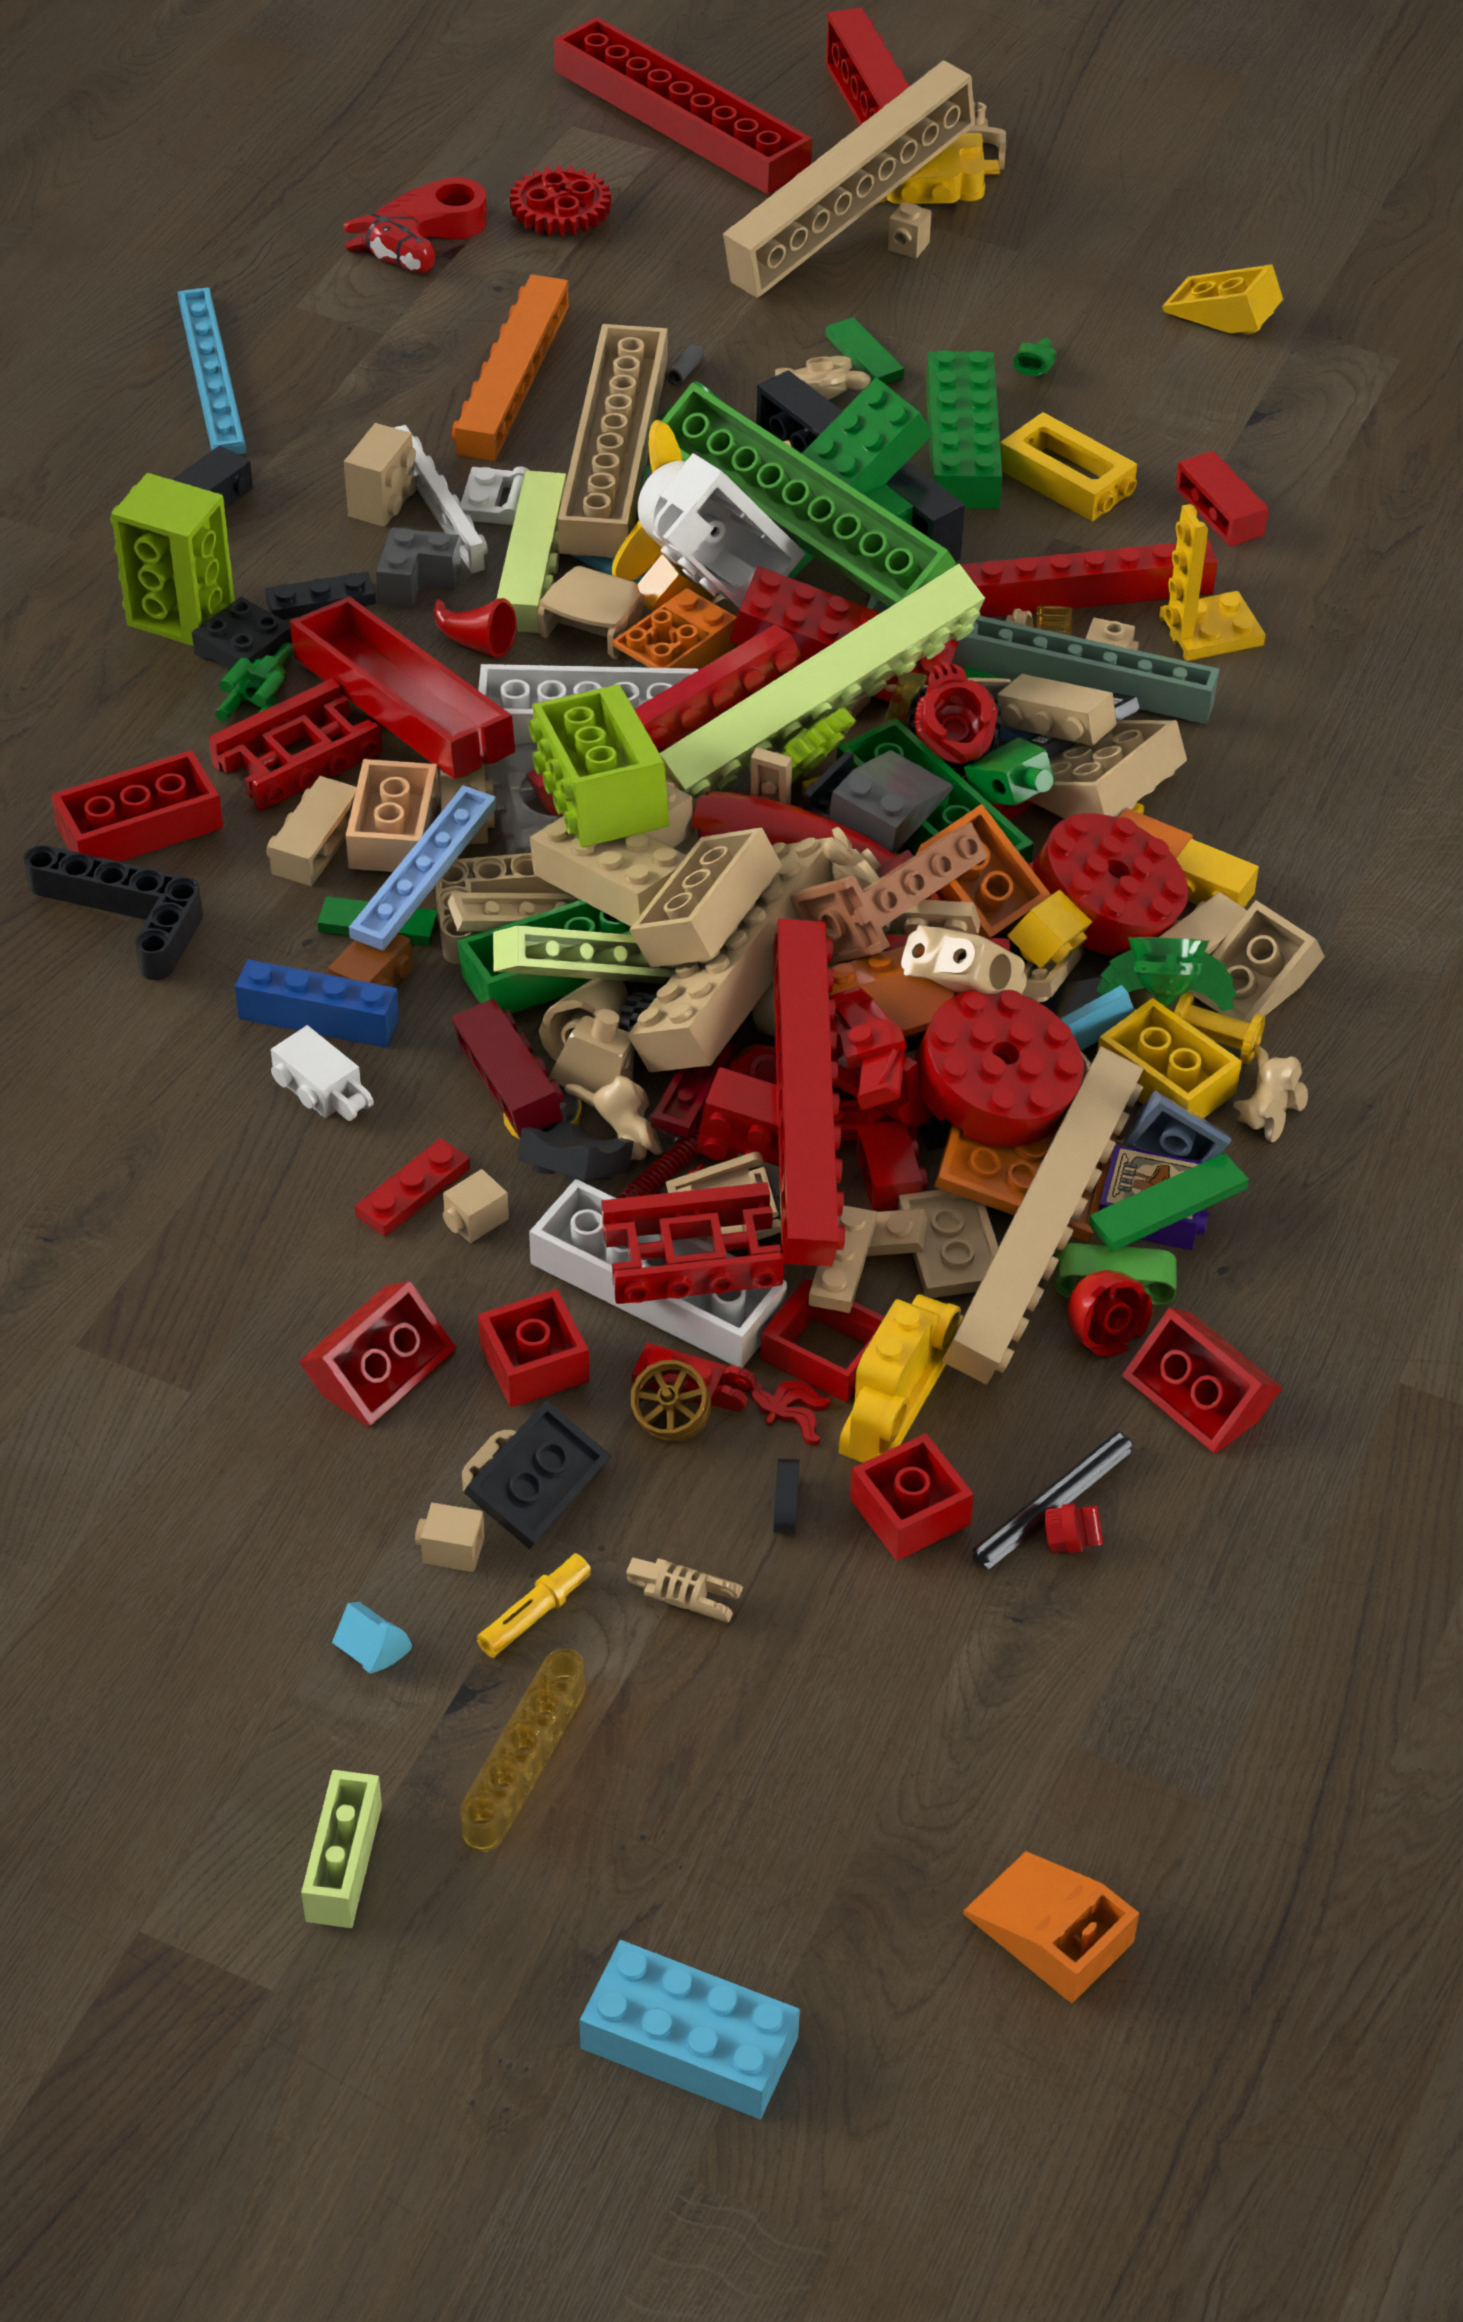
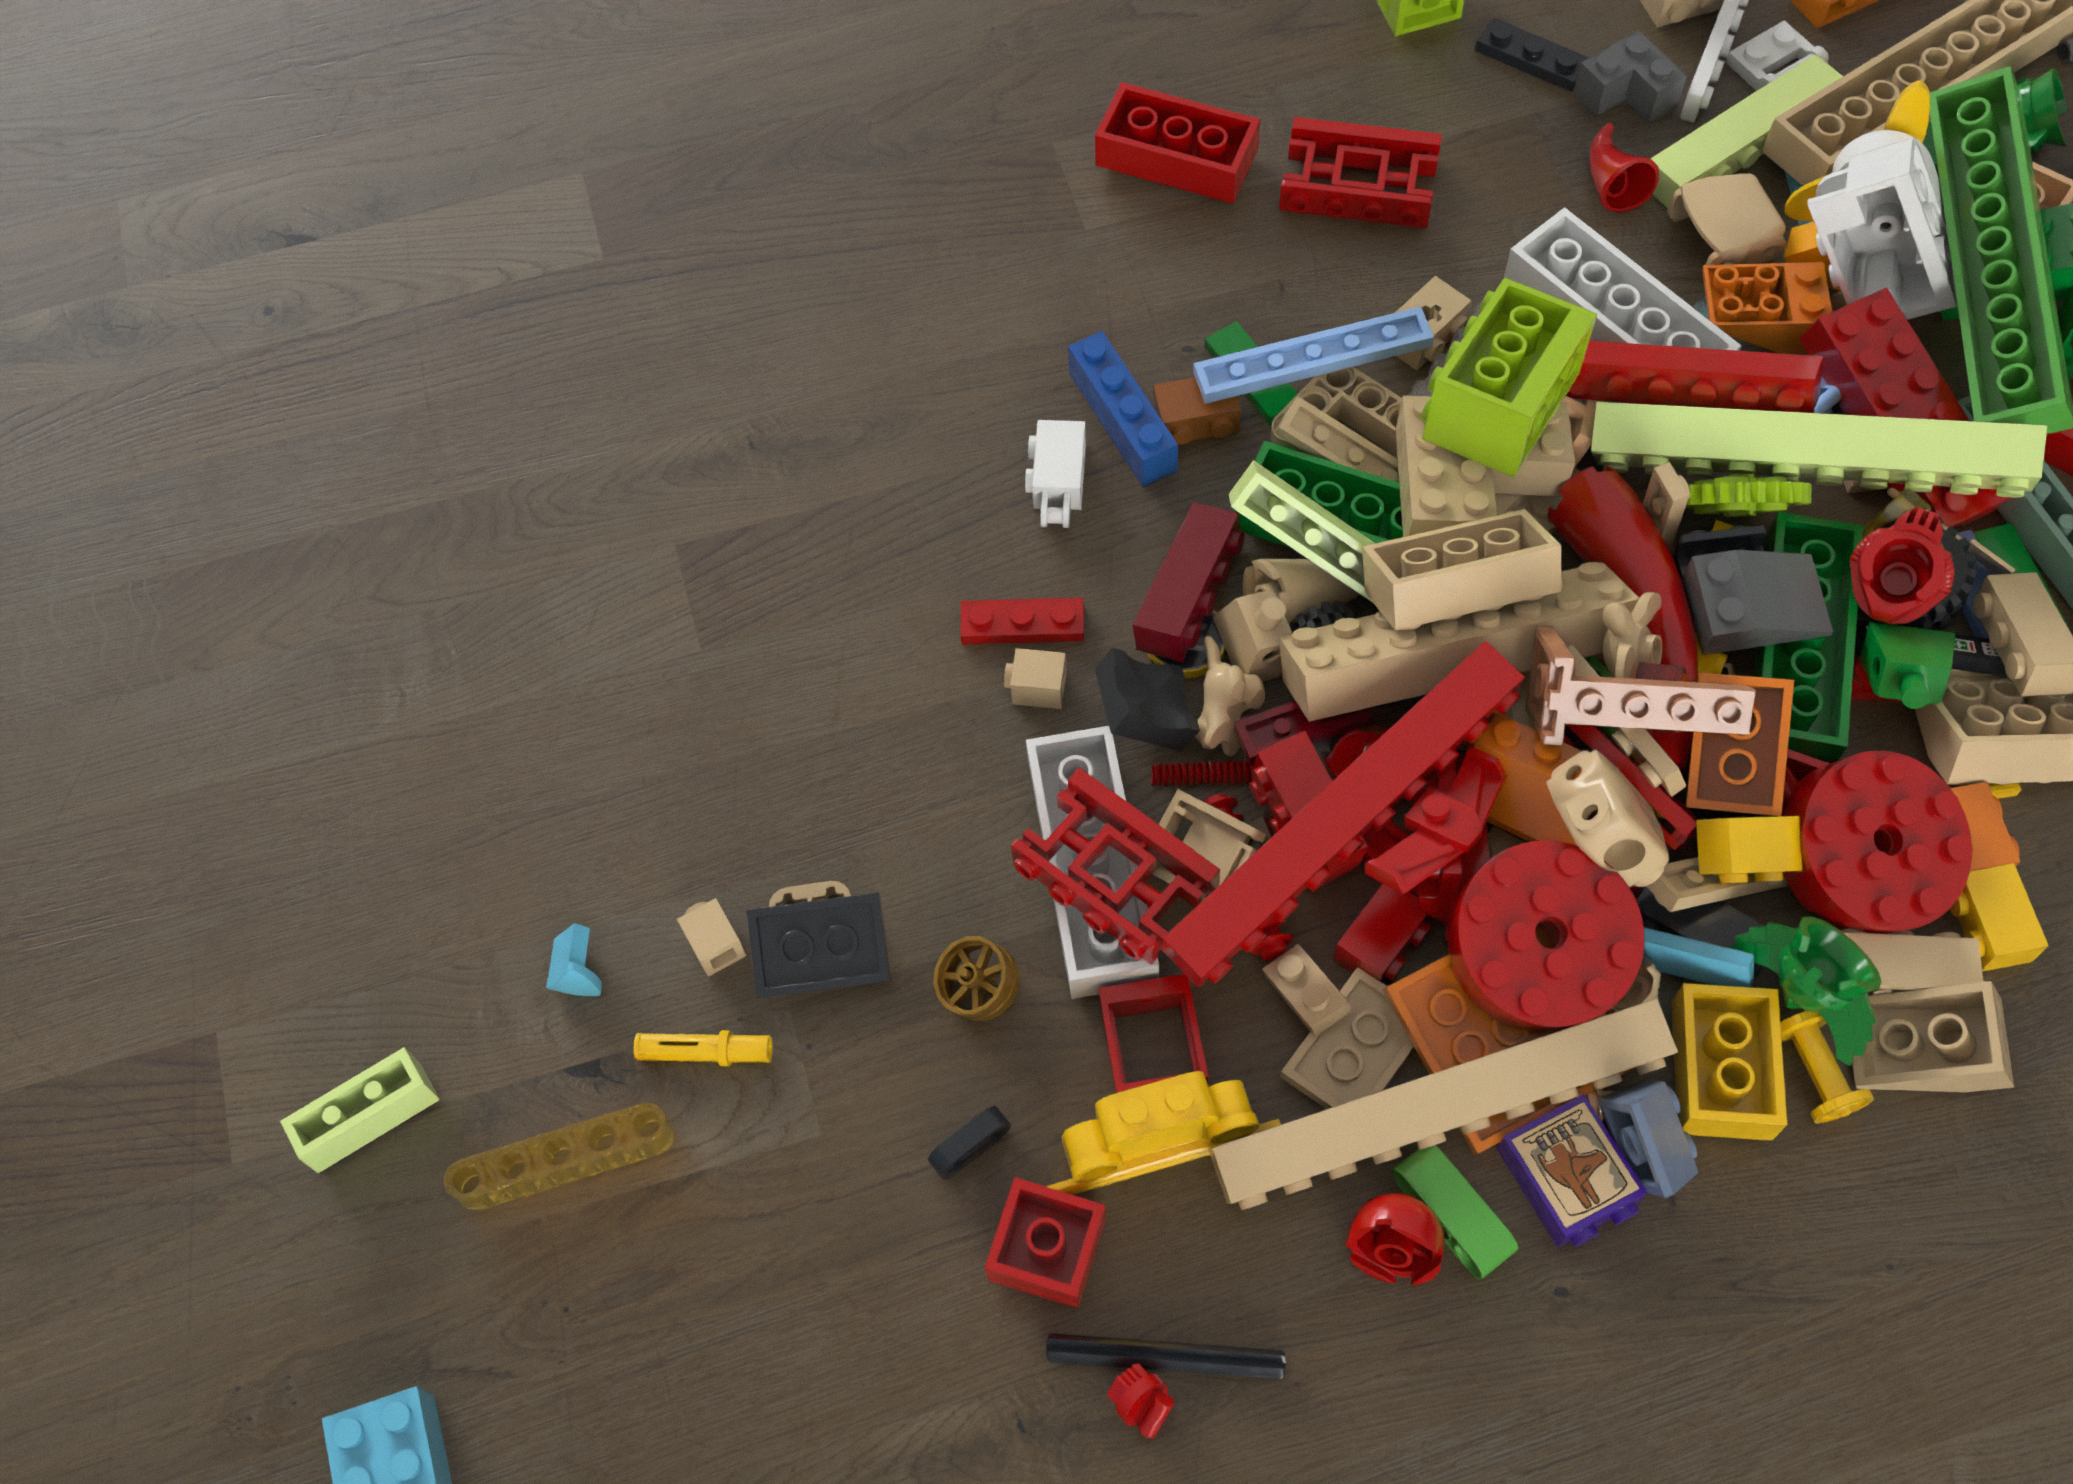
camera: 55 degrees right, 15 degrees up
black beam [23,845,203,980] -> none
black brick [192,597,292,670] -> none
green plant [215,643,294,722] -> none
tan brick [267,776,357,886] -> none
red piece [289,596,516,780] -> none
red slope [299,1281,457,1426] -> none
light nougat brick [346,759,439,872] -> none
red brick [478,1289,590,1408] -> none
tan hinge [626,1557,743,1623] -> none
red hinge [632,1342,757,1412] -> none
red piece [751,1380,831,1446] -> none
tan plate [809,1205,877,1313] -> none
green tile [1088,1153,1249,1252] -> none
red slope [1121,1307,1283,1453] -> none
tan animal [1233,1046,1308,1142] -> none

